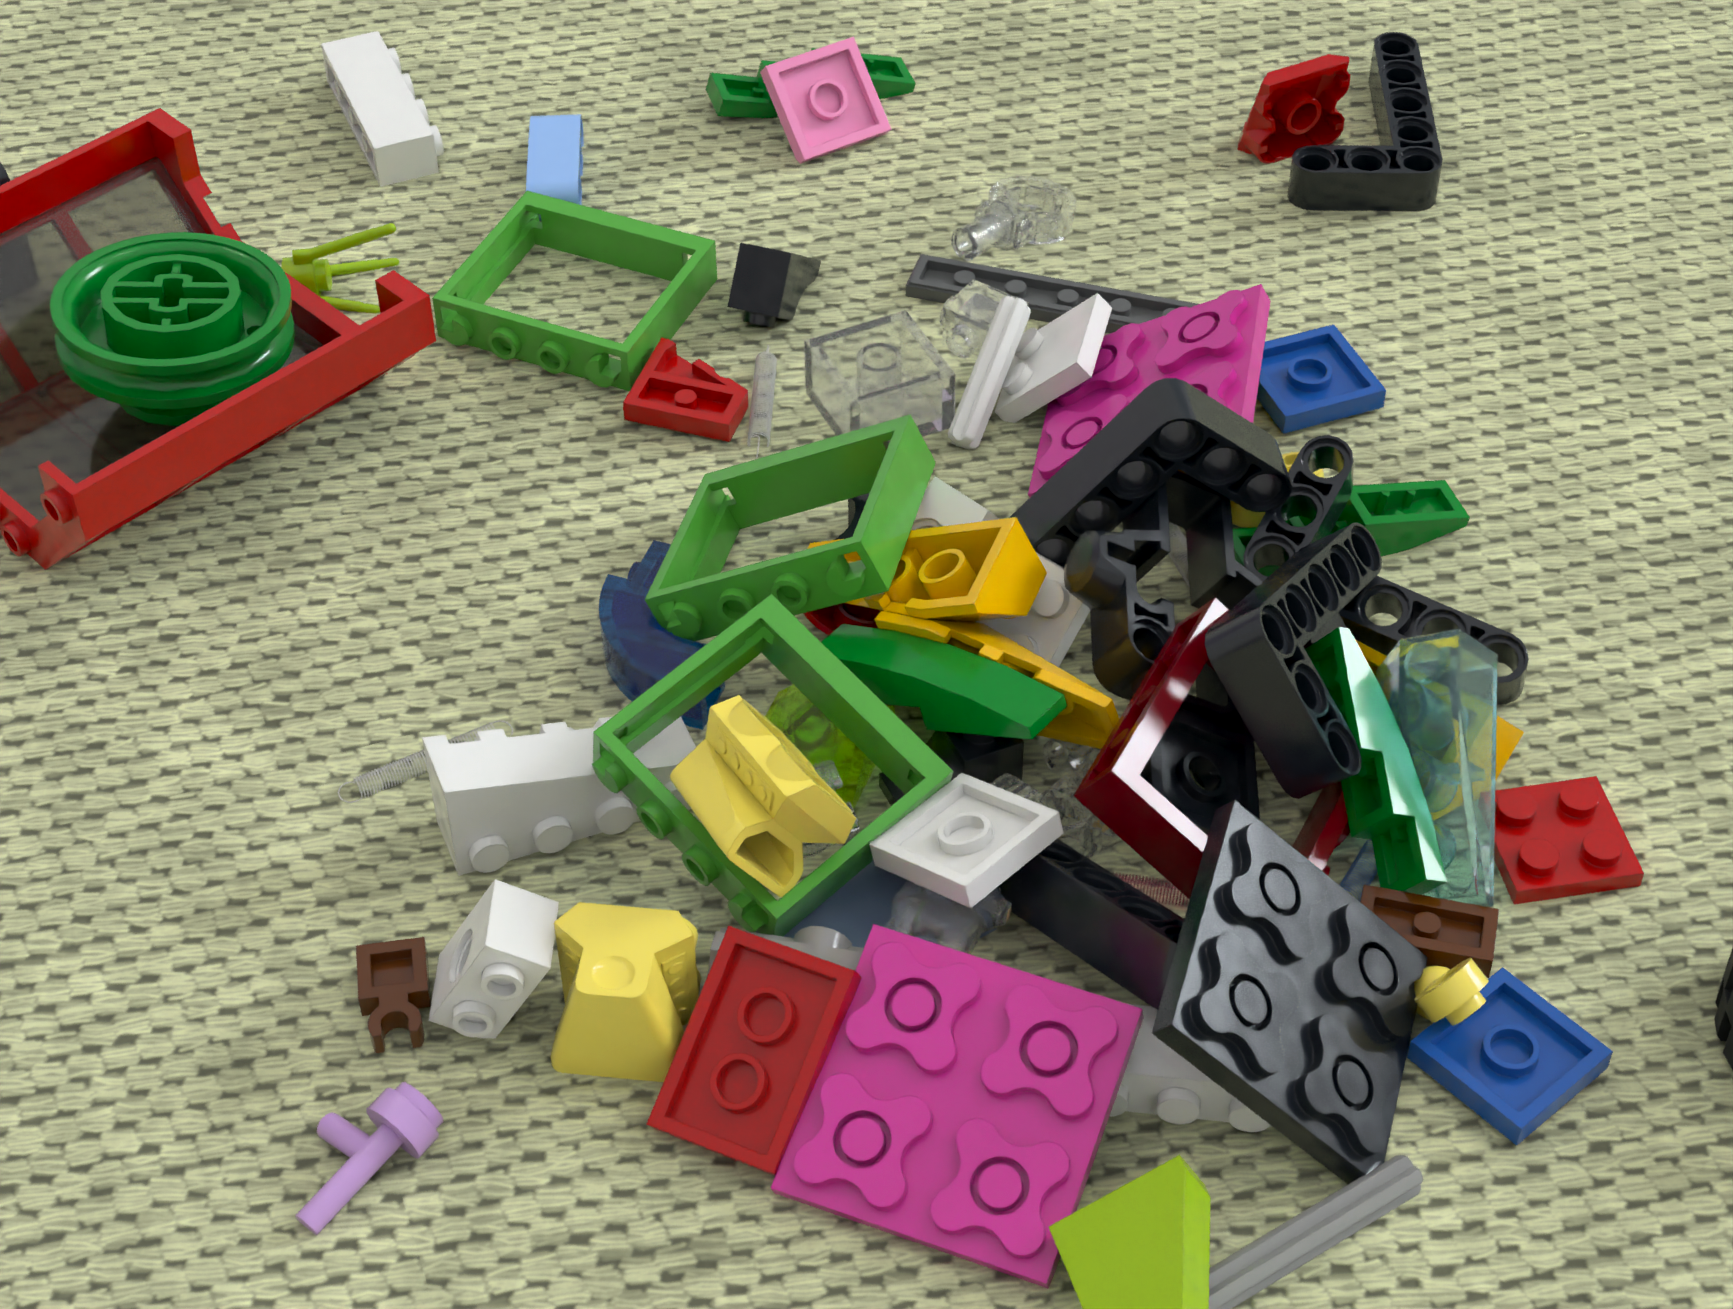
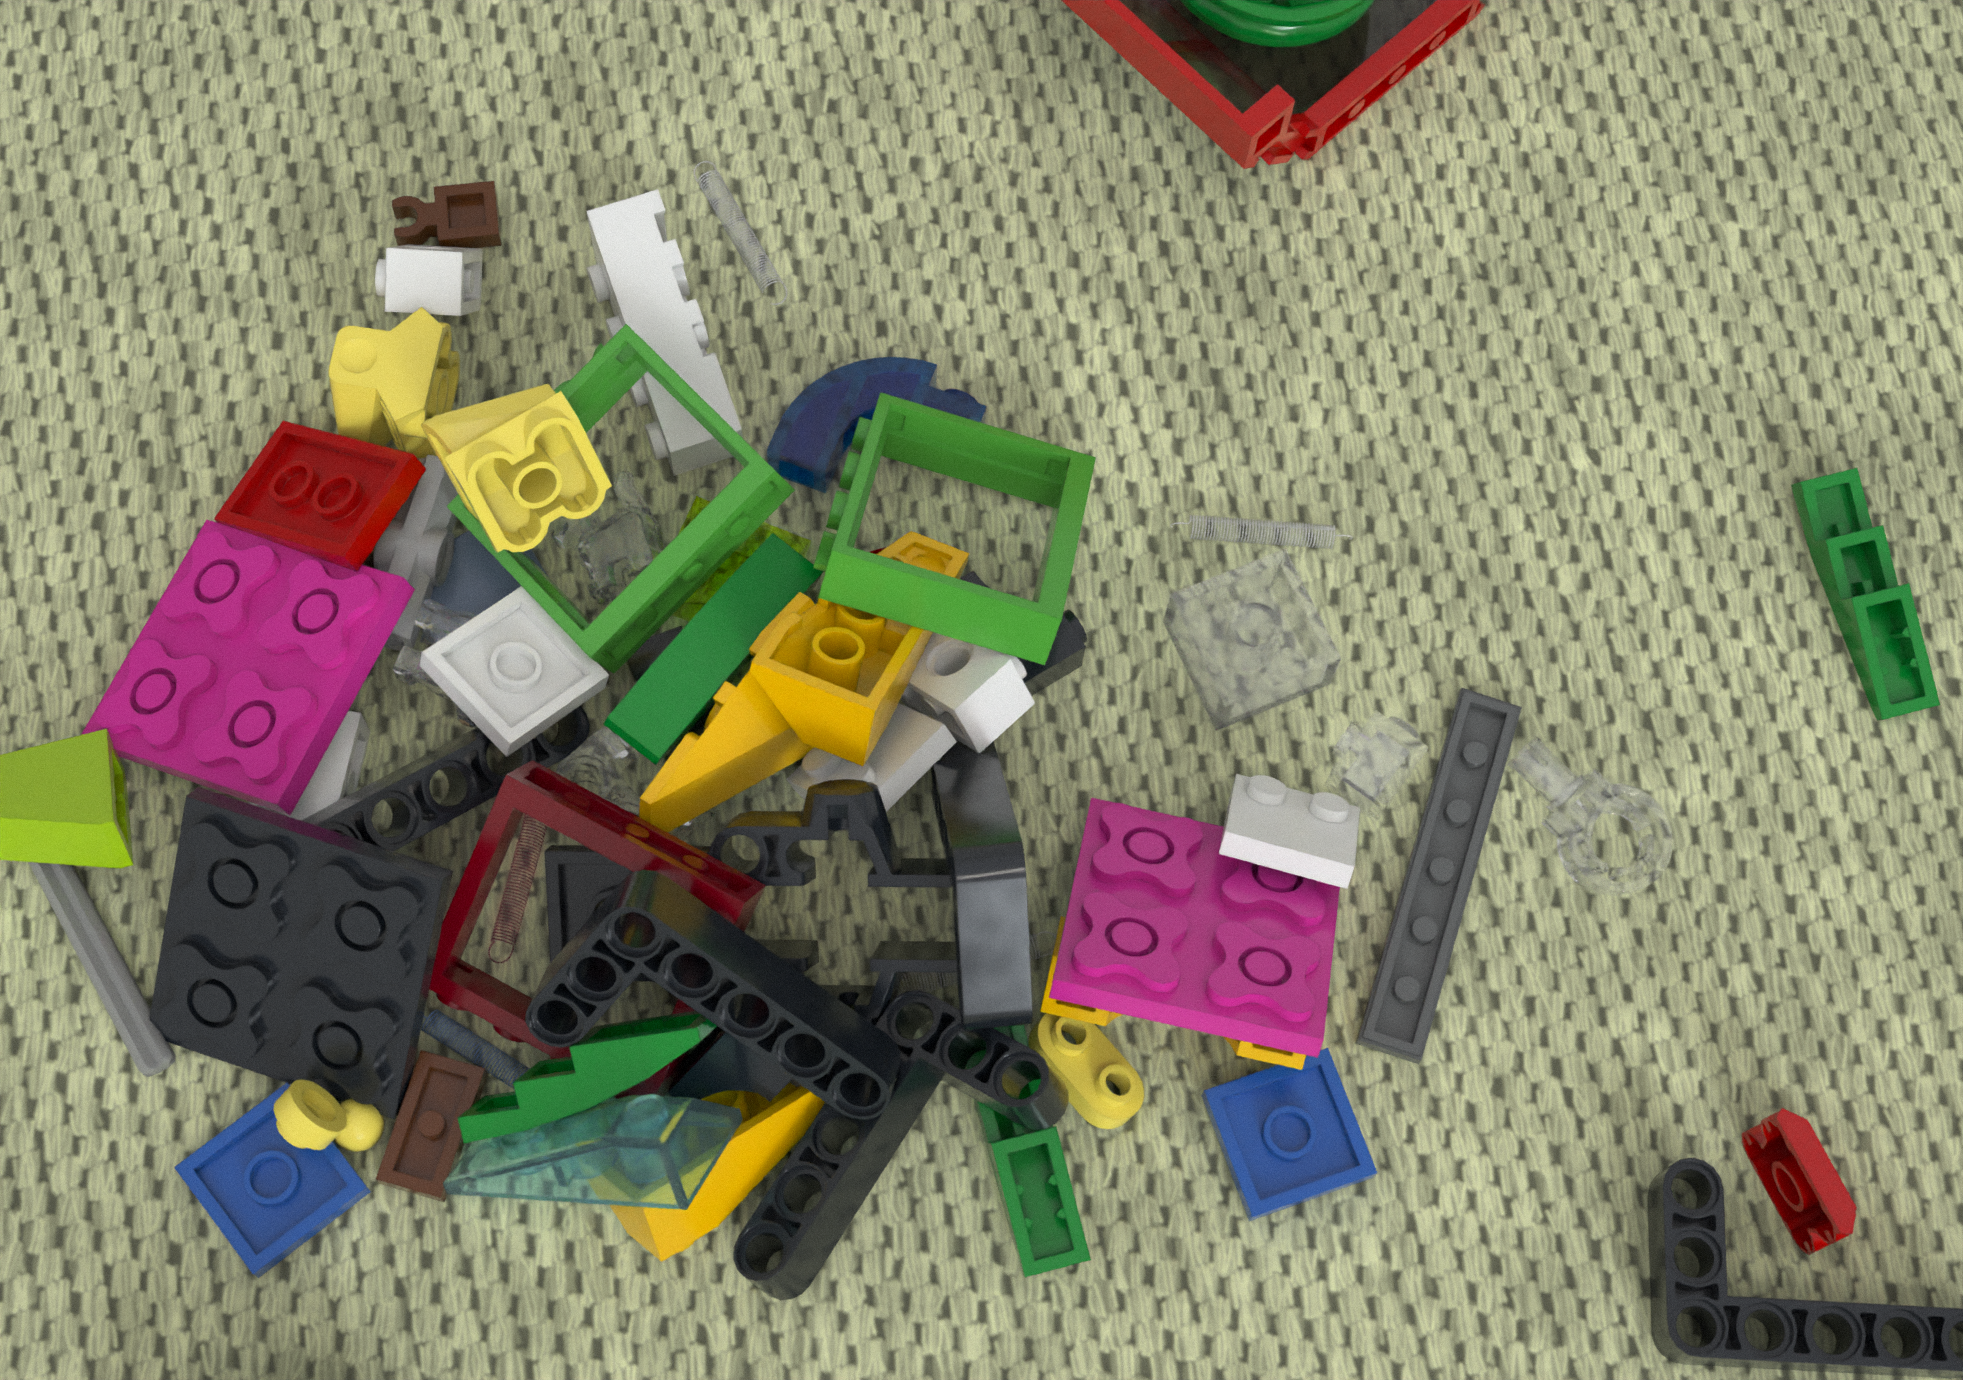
camera: 85 degrees right, 25 degrees up
lime plant [281,223,400,314] -> none
lavender piece [295,1082,443,1235] -> none
white brick [321,31,444,187] -> none
bright green window [432,191,717,391] -> none
light blue beam [526,114,584,221] -> none
red wing [623,338,749,442] -> none
black arch [727,242,821,328] -> none
bright pink plate [760,37,892,164] -> none
white axle [948,296,1031,449] -> none
red plate [1470,776,1644,905] -> none

